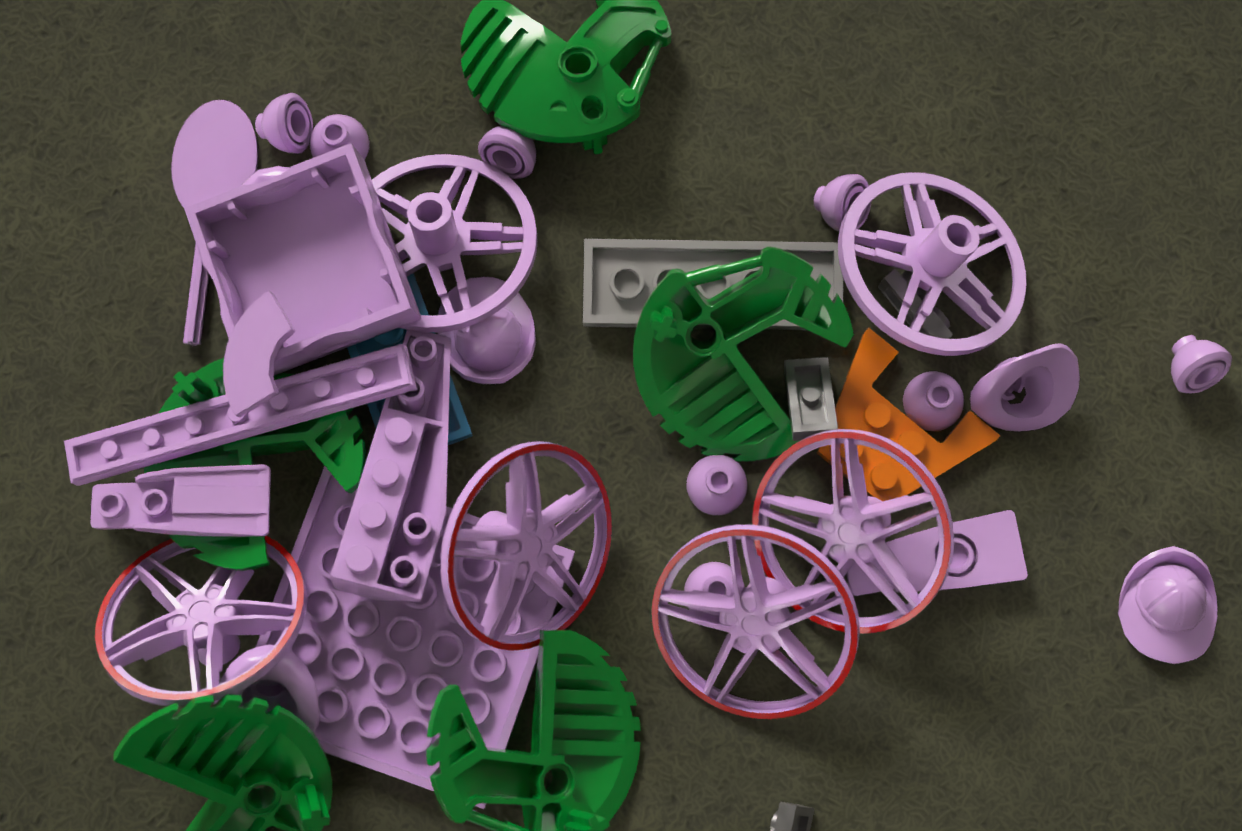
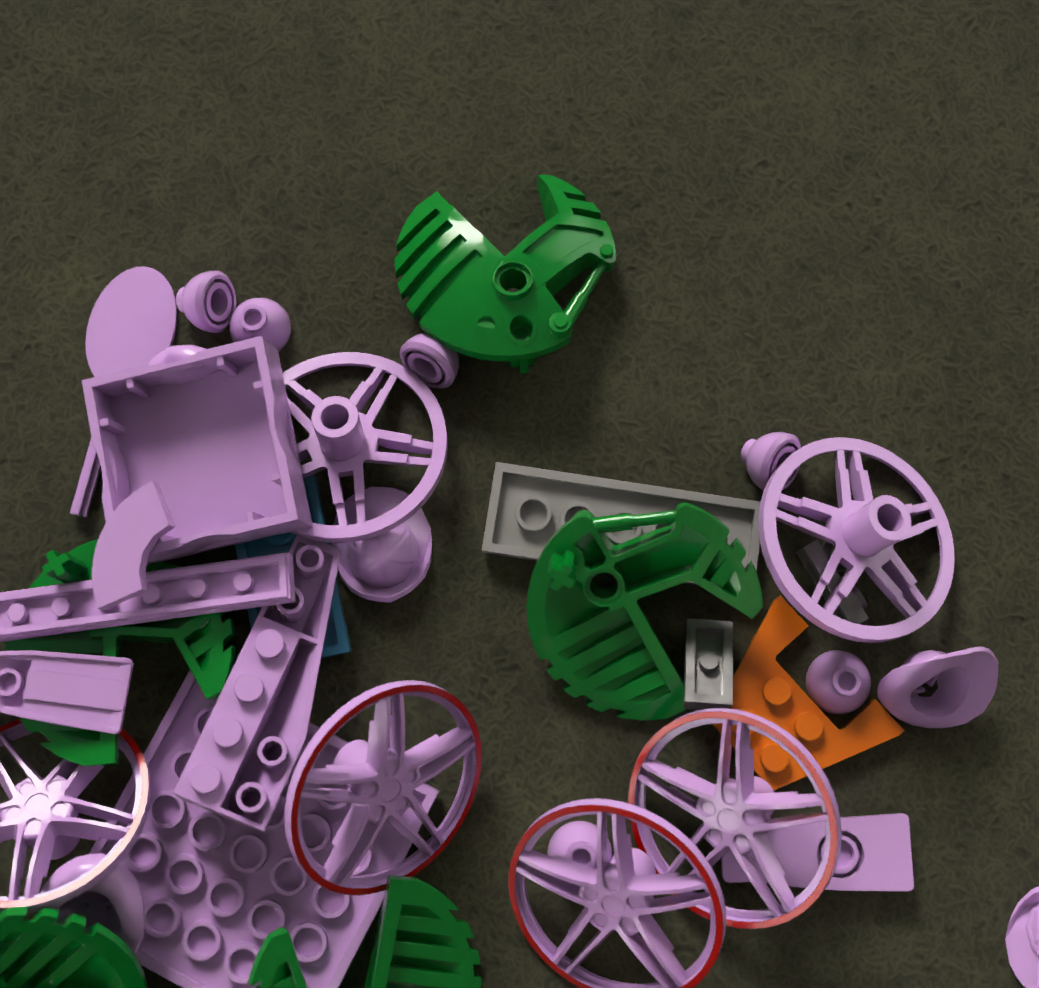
camera: 15 degrees right, 0 degrees up
lavender brick [686,455,747,515] -> none

